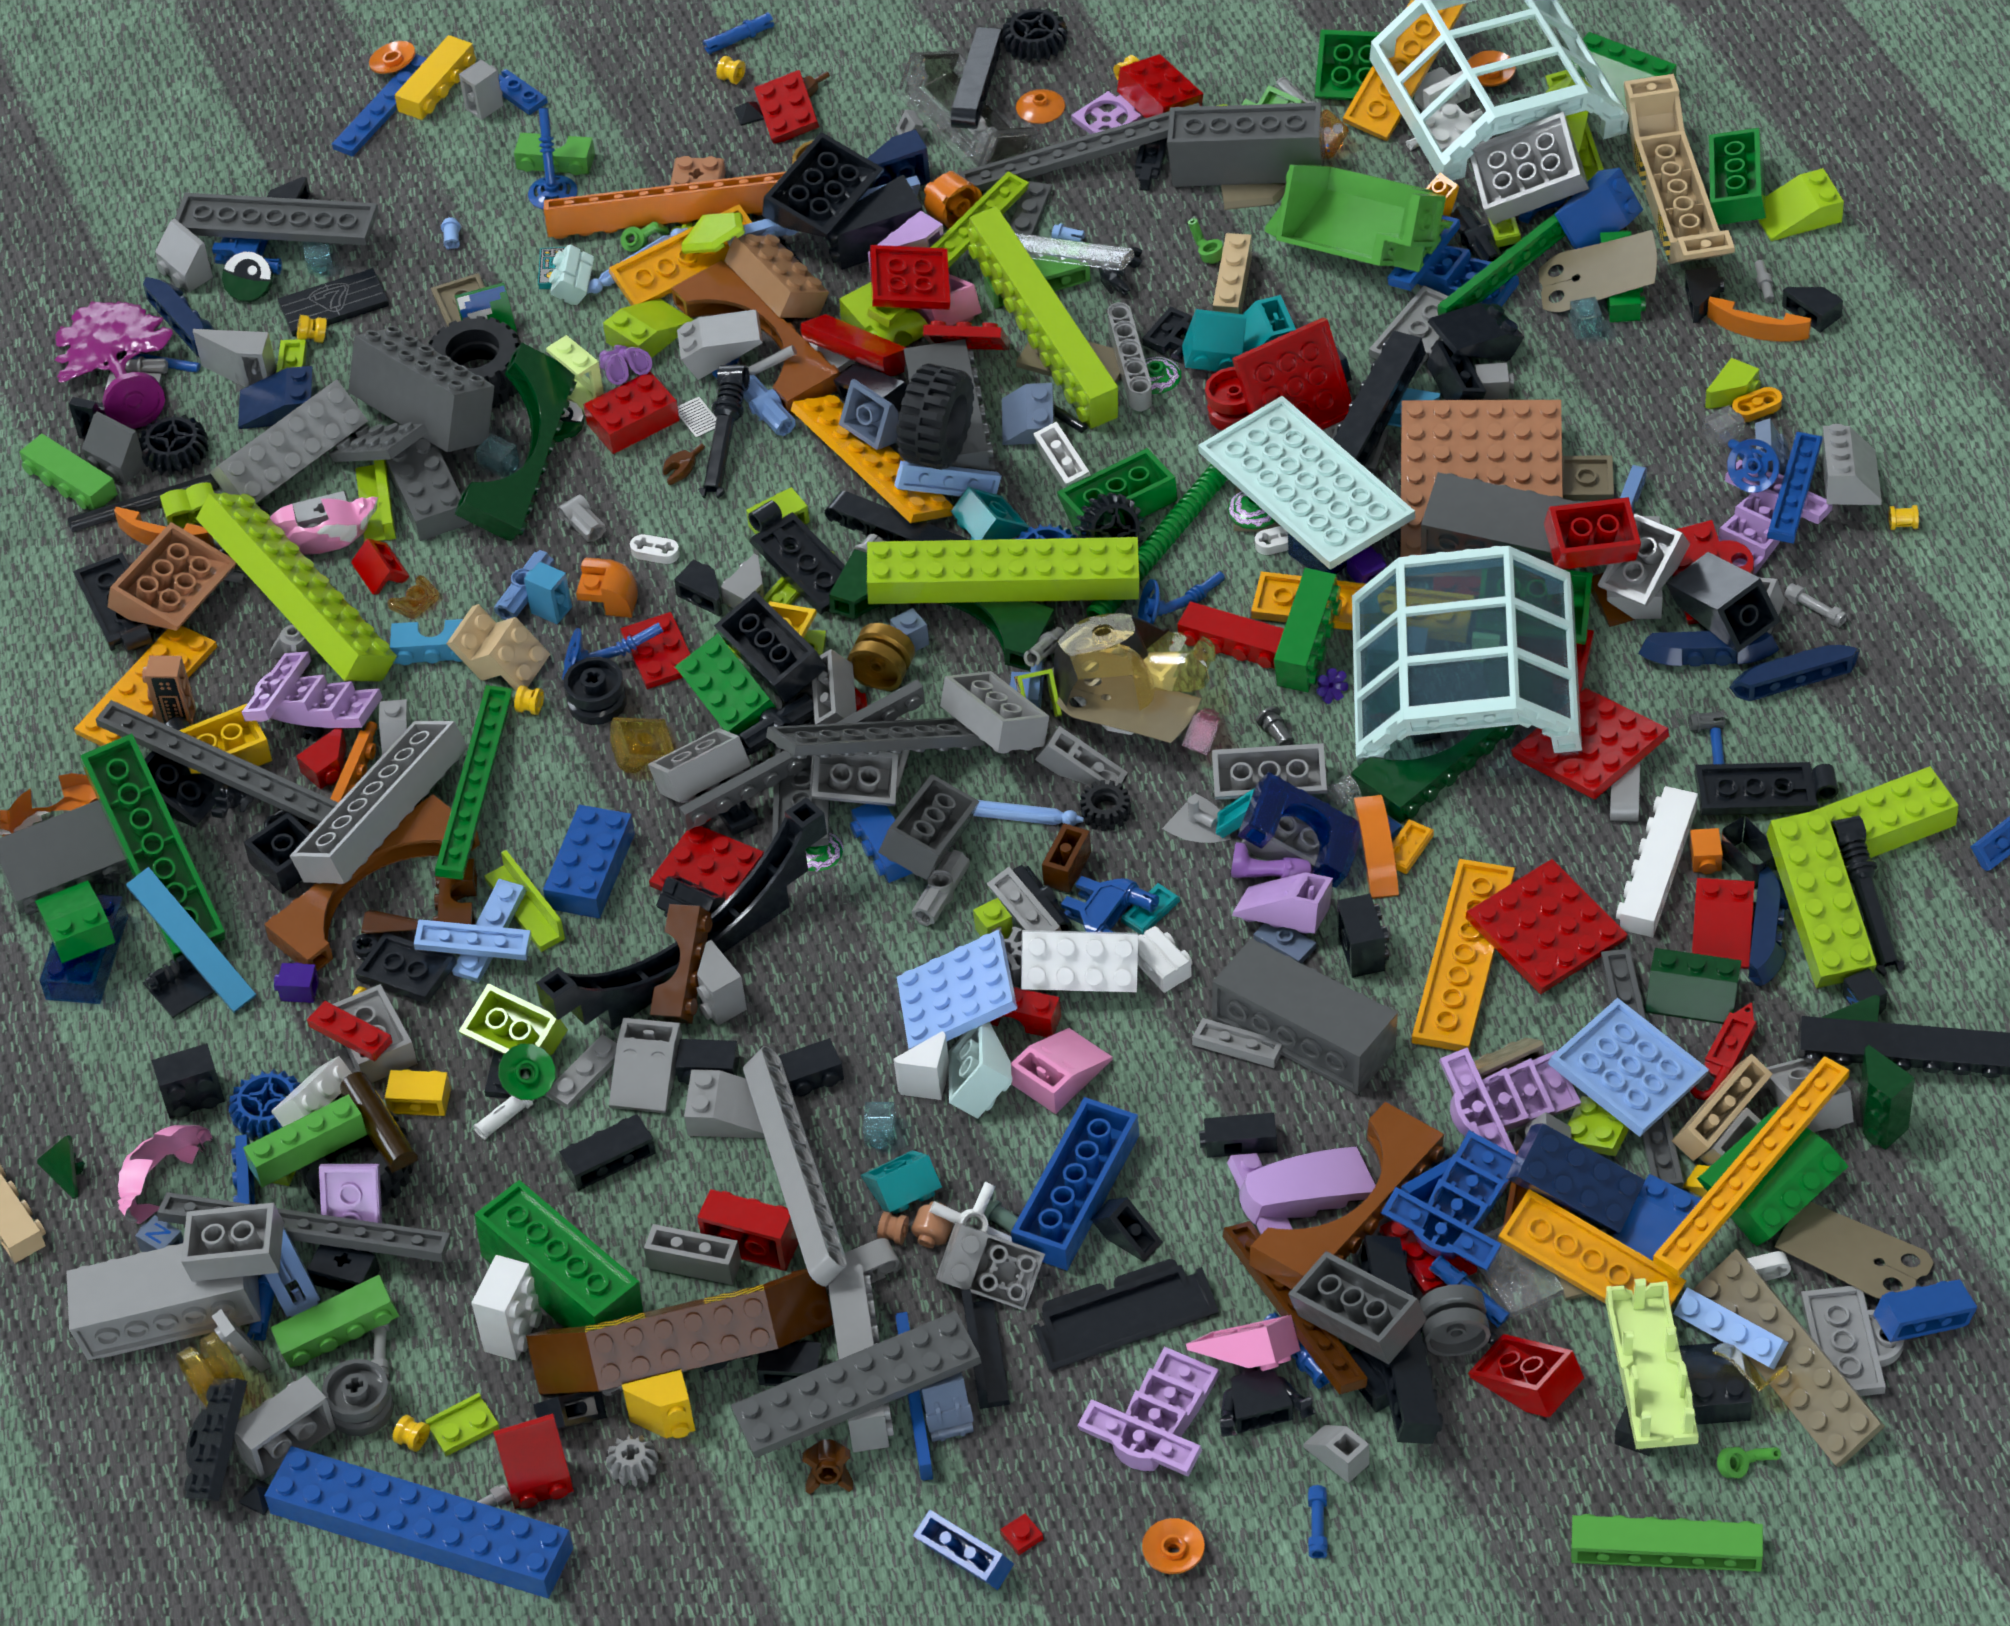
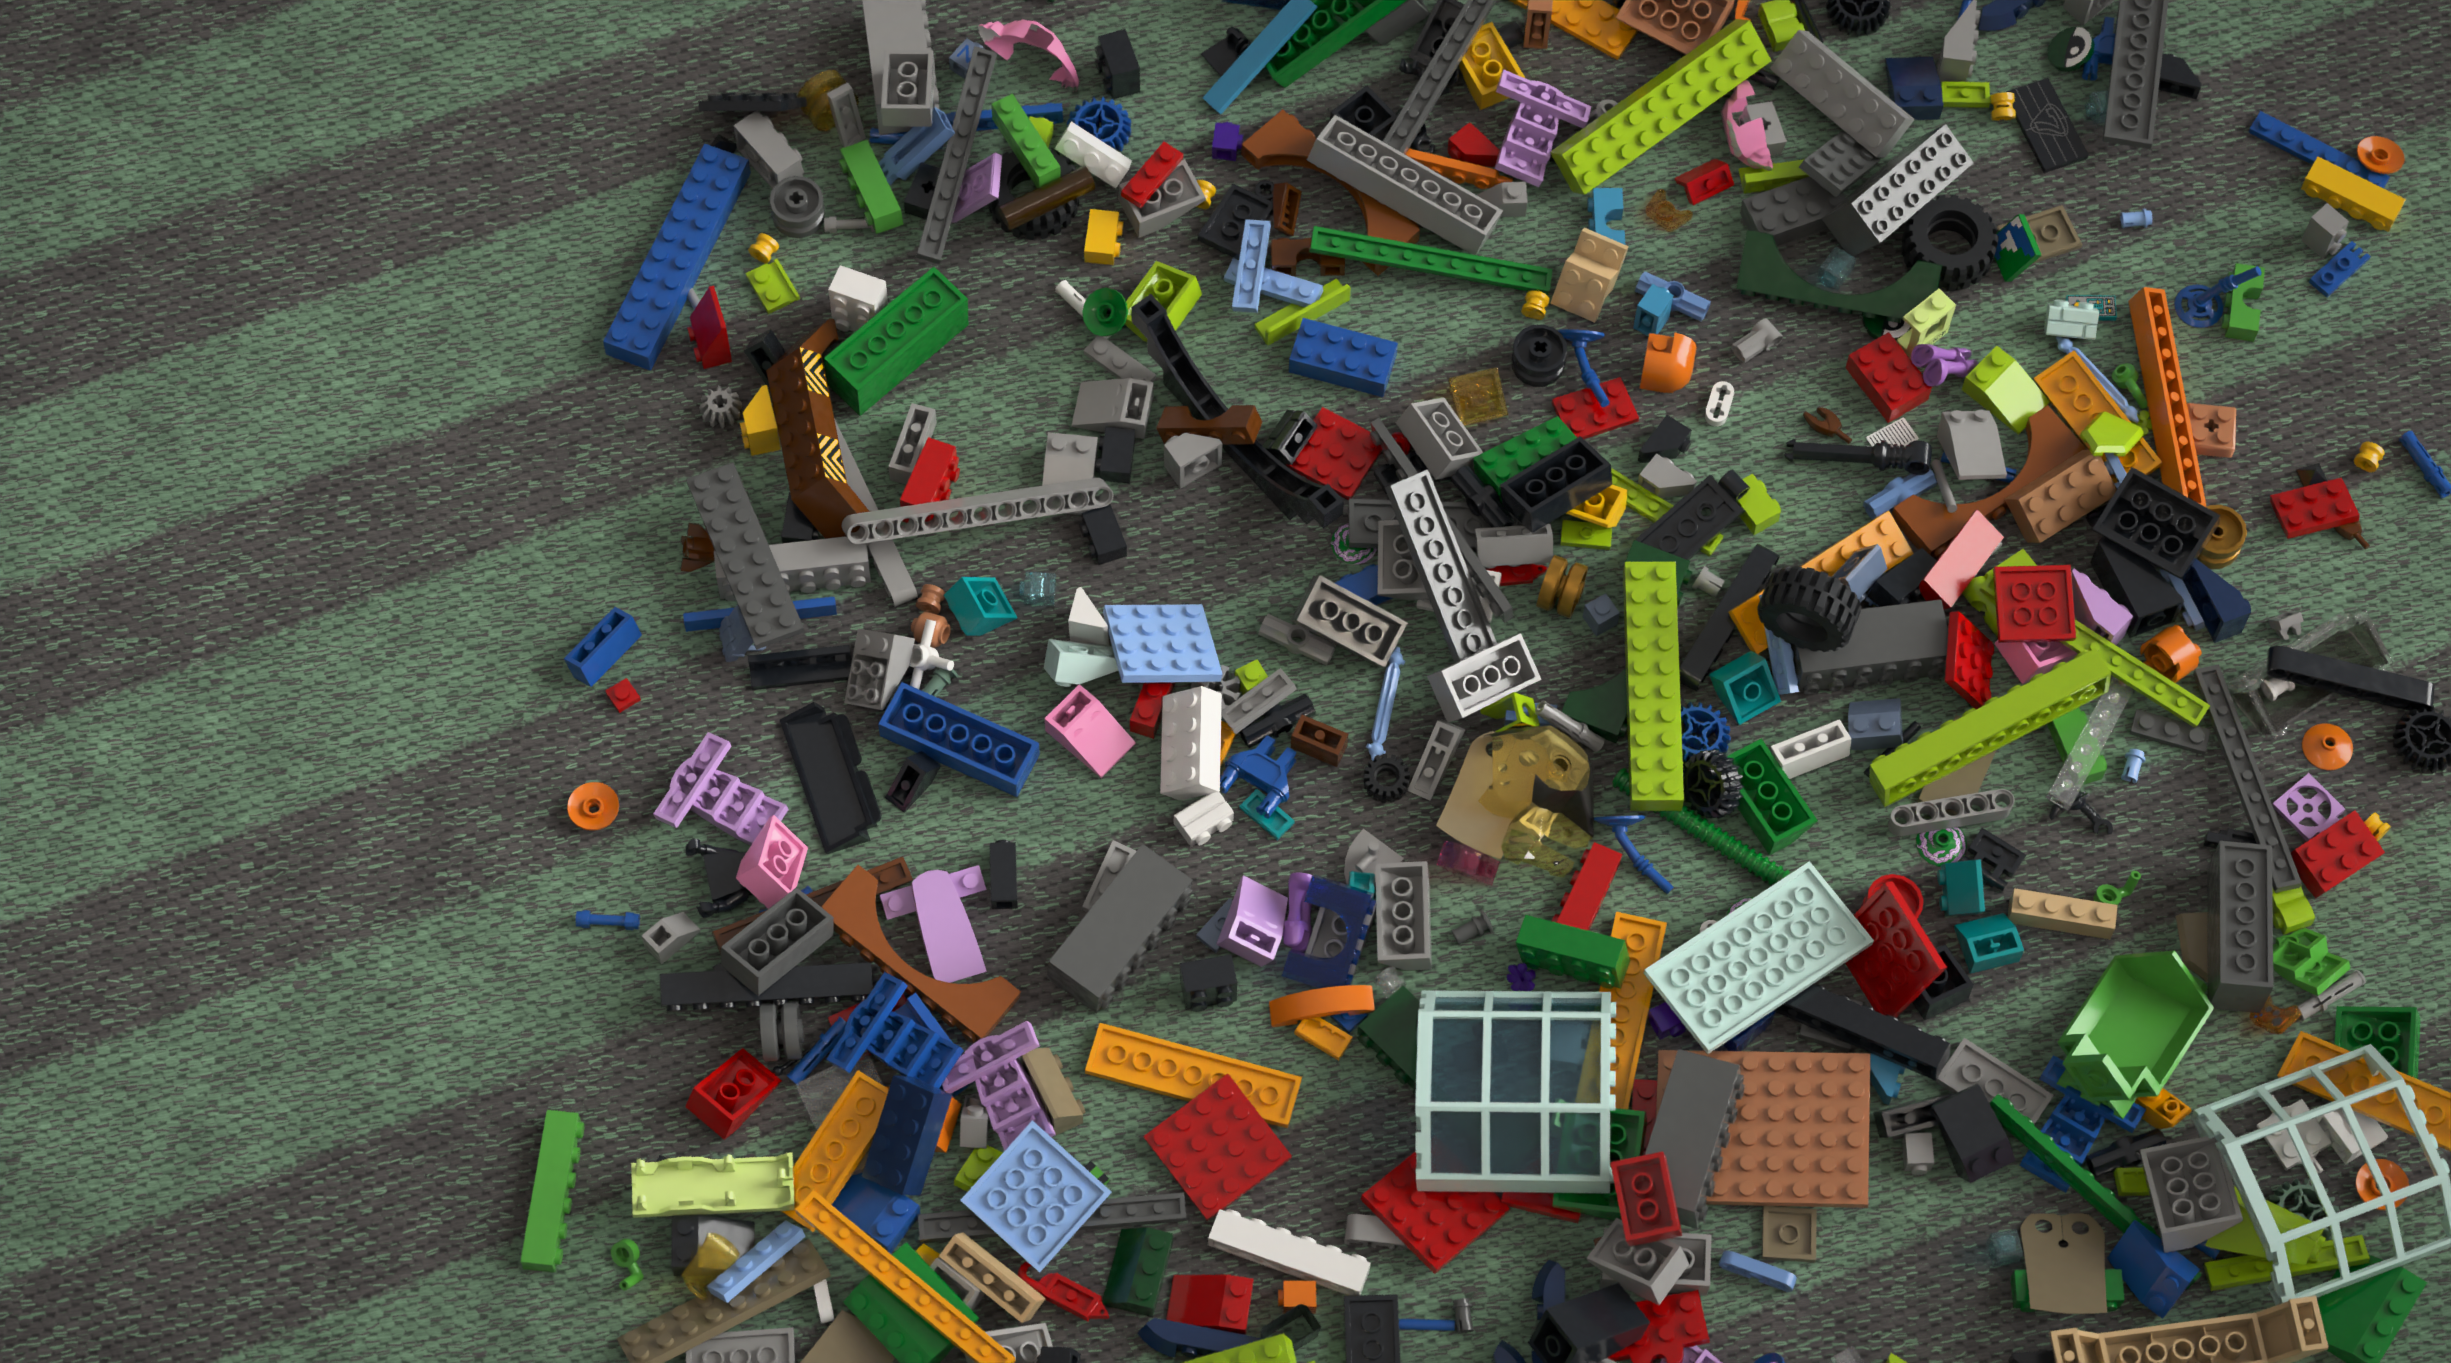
camera: 85 degrees right, 15 degrees up
black brick [559,1114,656,1191] -> none

